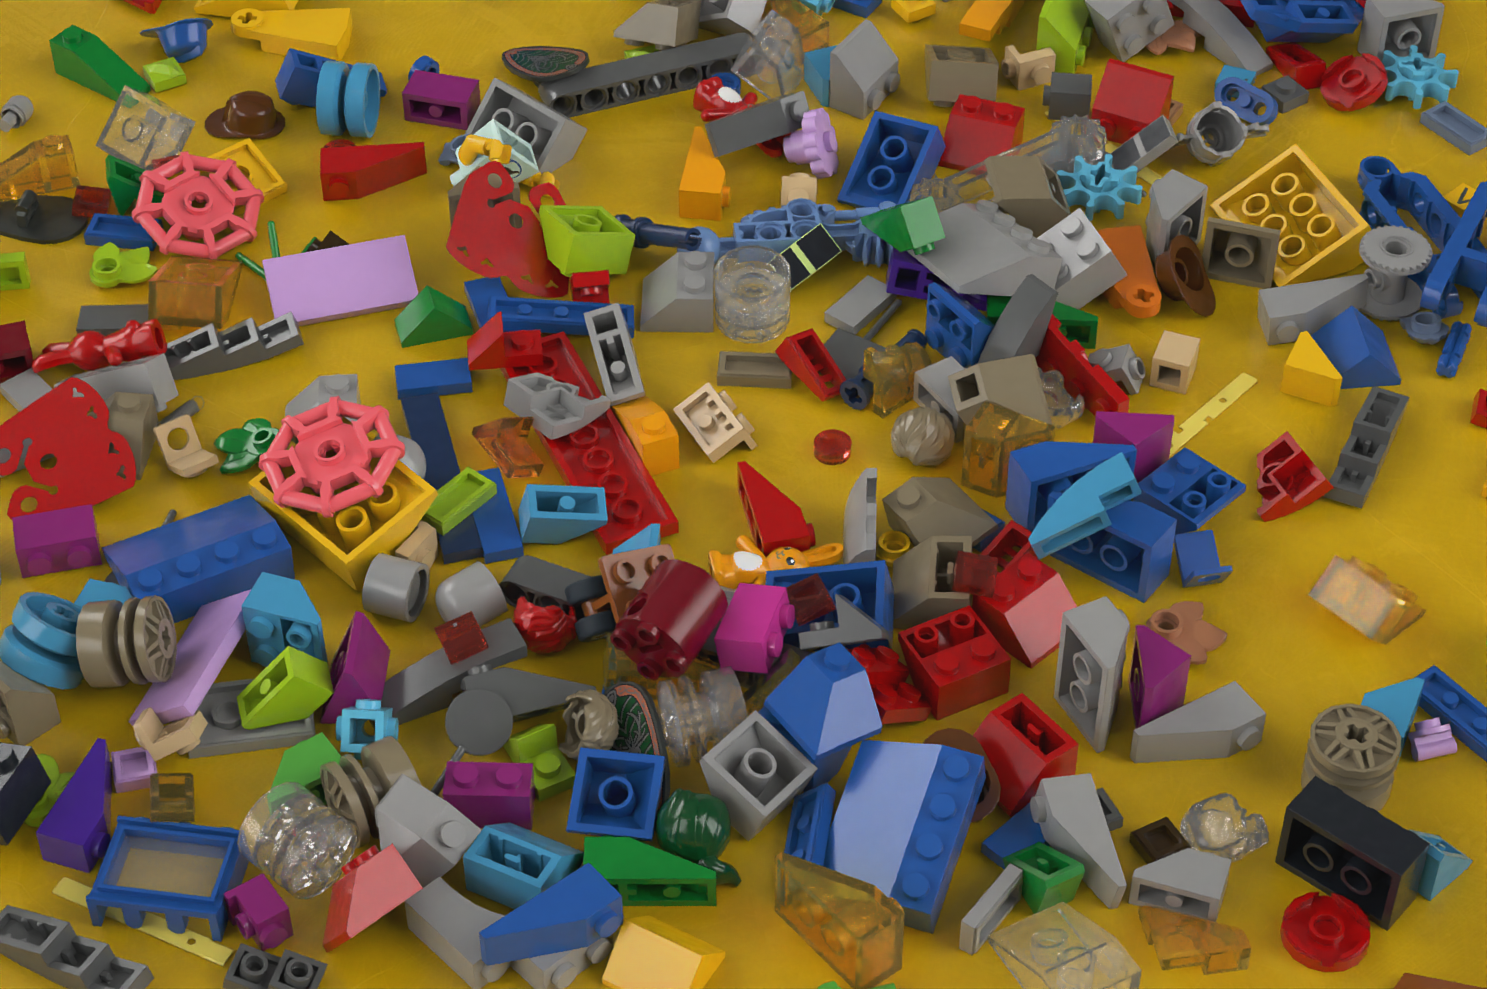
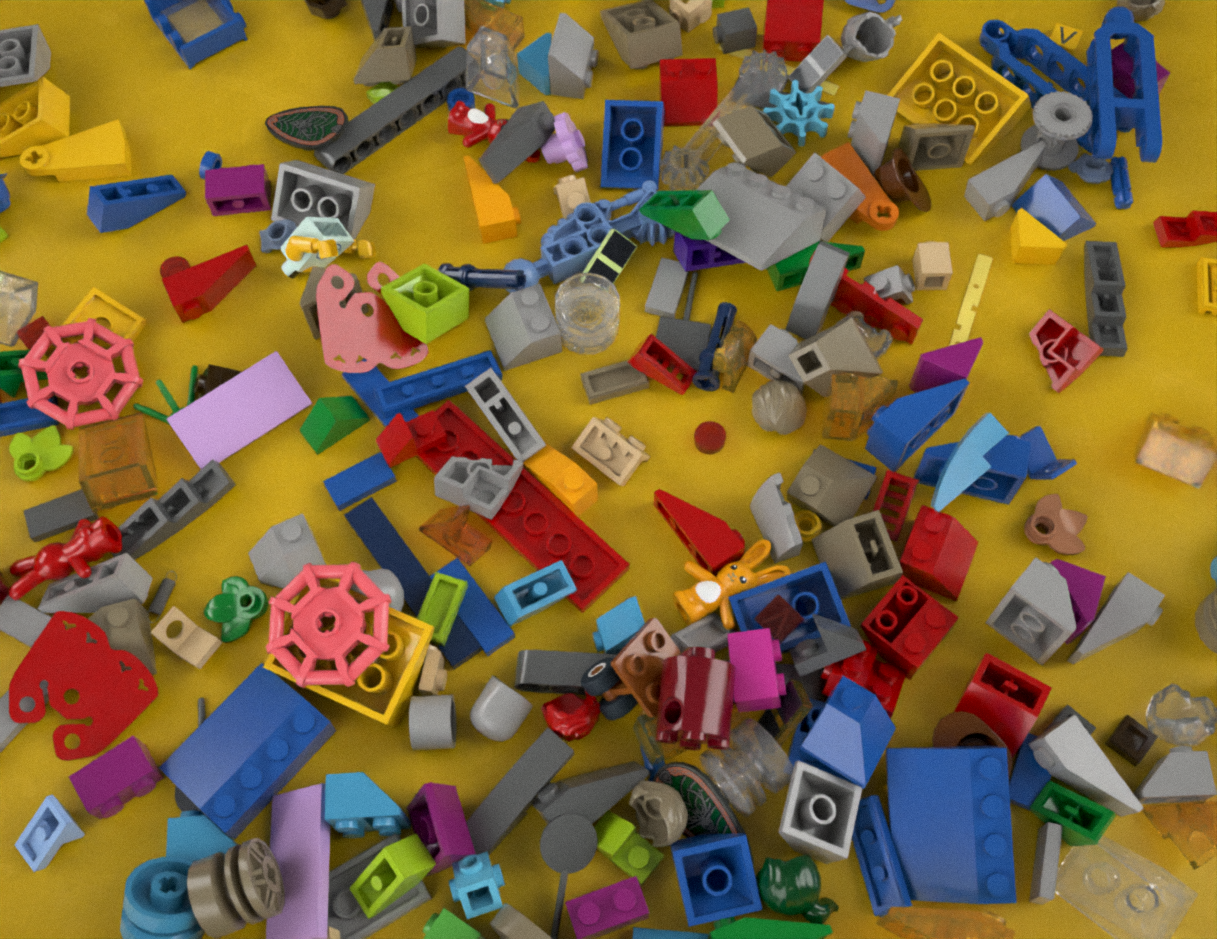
camera: 20 degrees left, 20 degrees up
reddish brown piece [205,90,285,139] -> none
dark azure wheel [316,60,380,138] -> none
clear red tile [434,611,489,665] -> none
red slope [569,270,610,304] -> none
blue slope [925,282,995,368] -> none
clear red tile [952,550,998,598] -> none
blue slope [1133,447,1247,535] -> none

